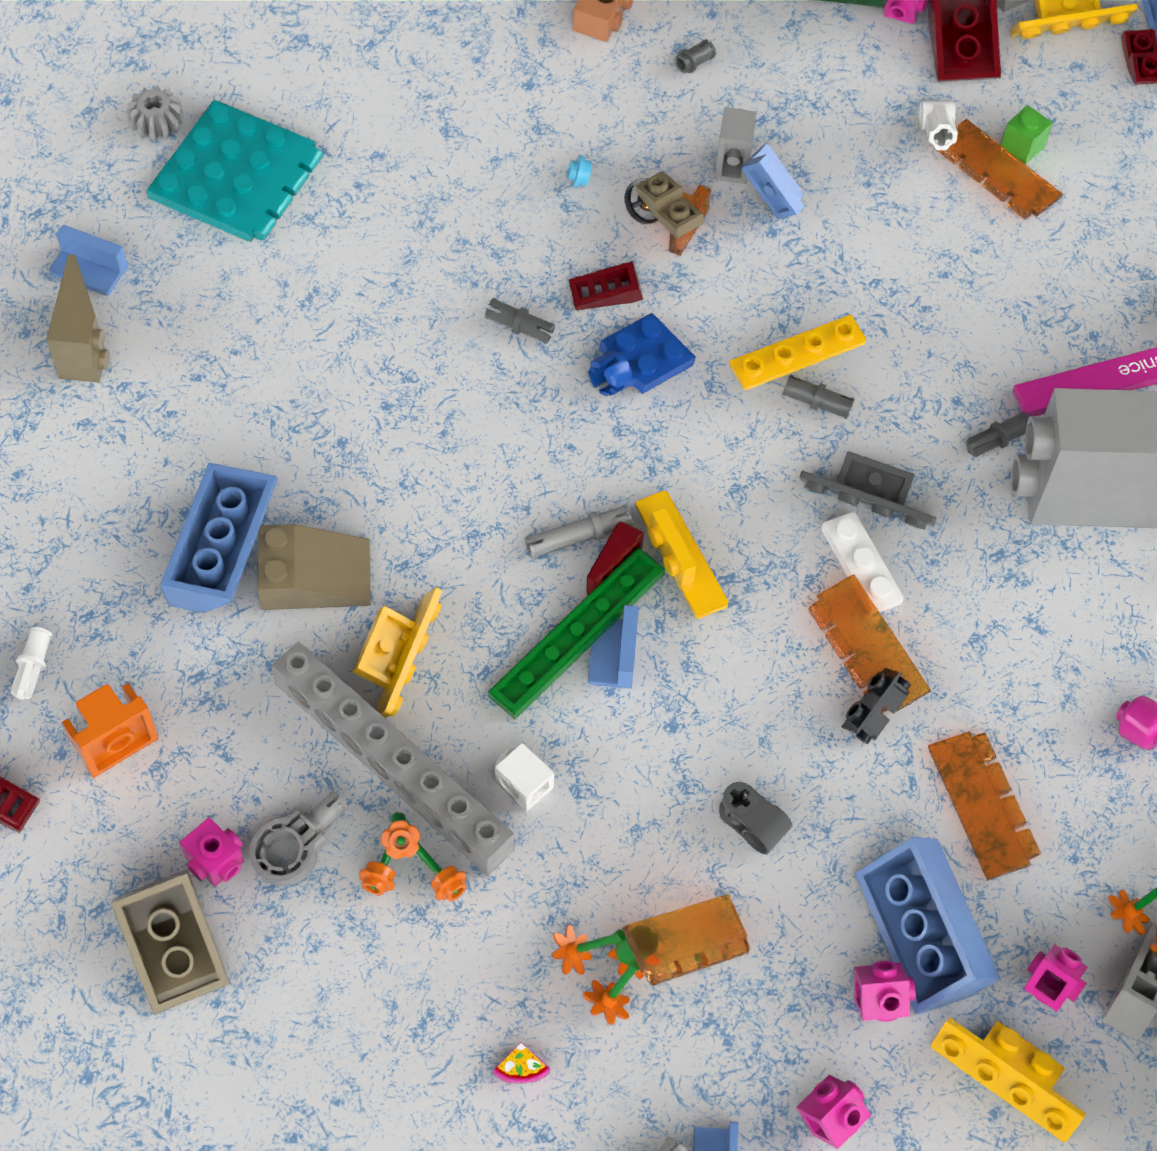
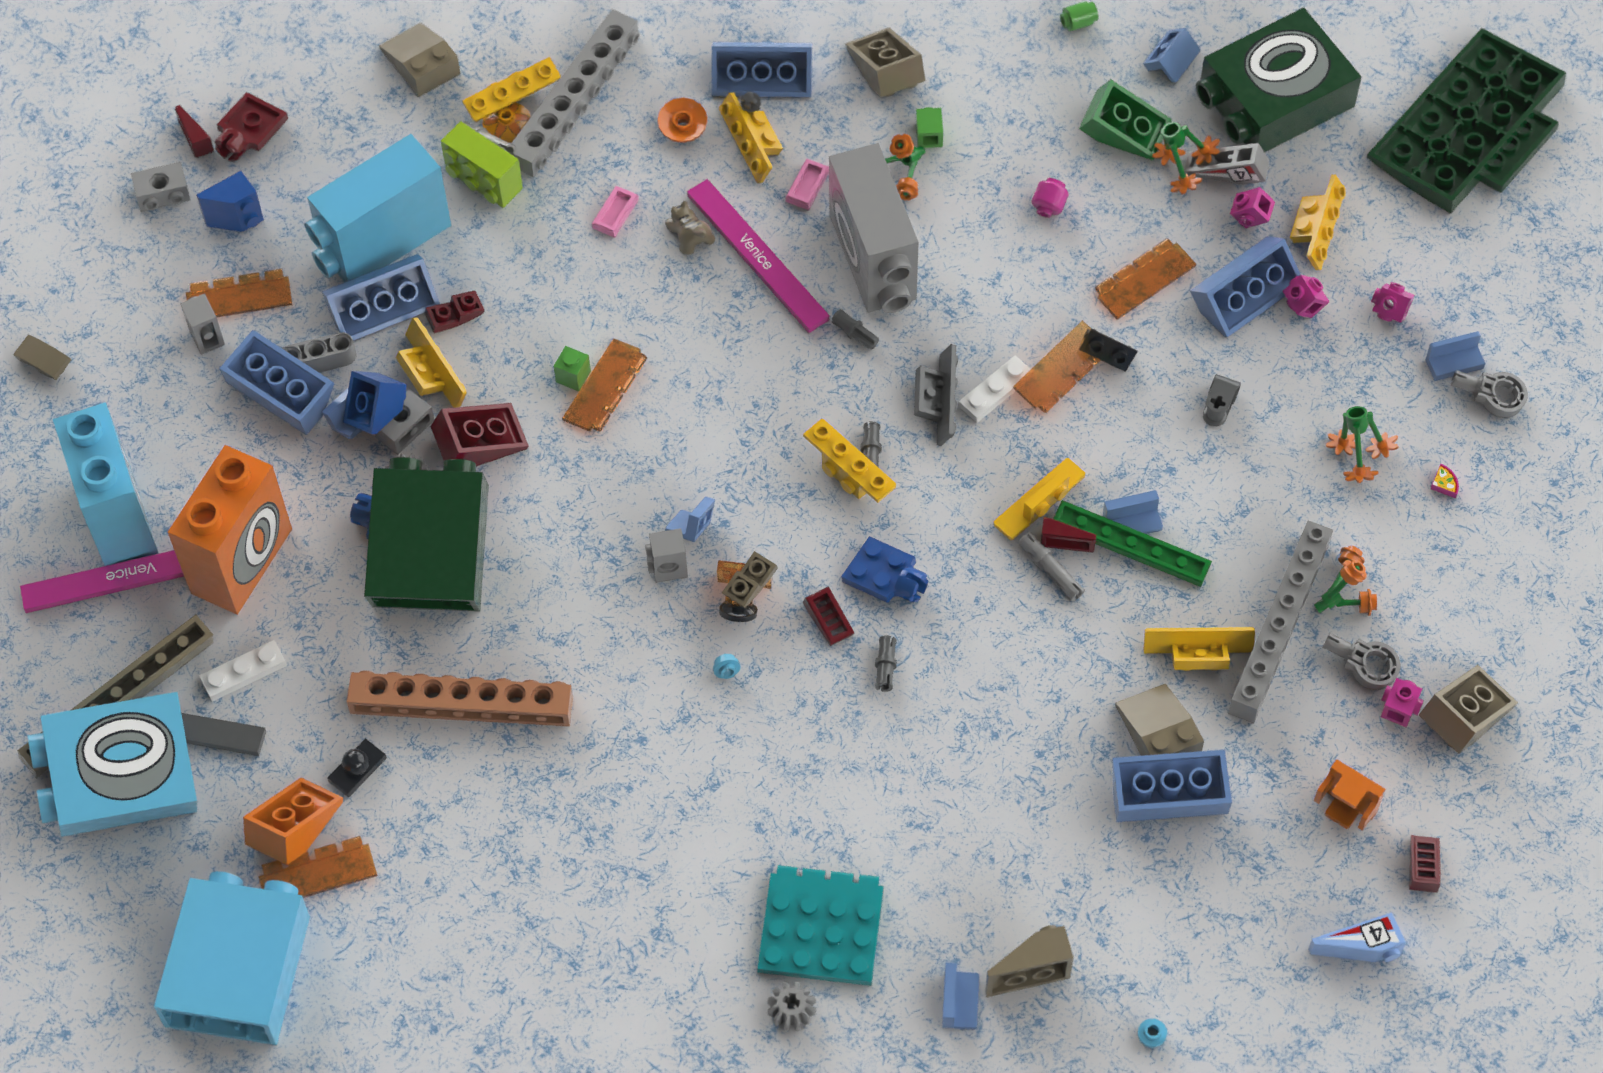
camera: 105 degrees left, 0 degrees up
white axle [10,627,52,700] -> none
white brick [495,743,554,812] -> none
clear orange windscreen [622,894,750,986] -> none
dark grey pin [675,39,716,73] -> none
white piece [919,100,958,150] -> none

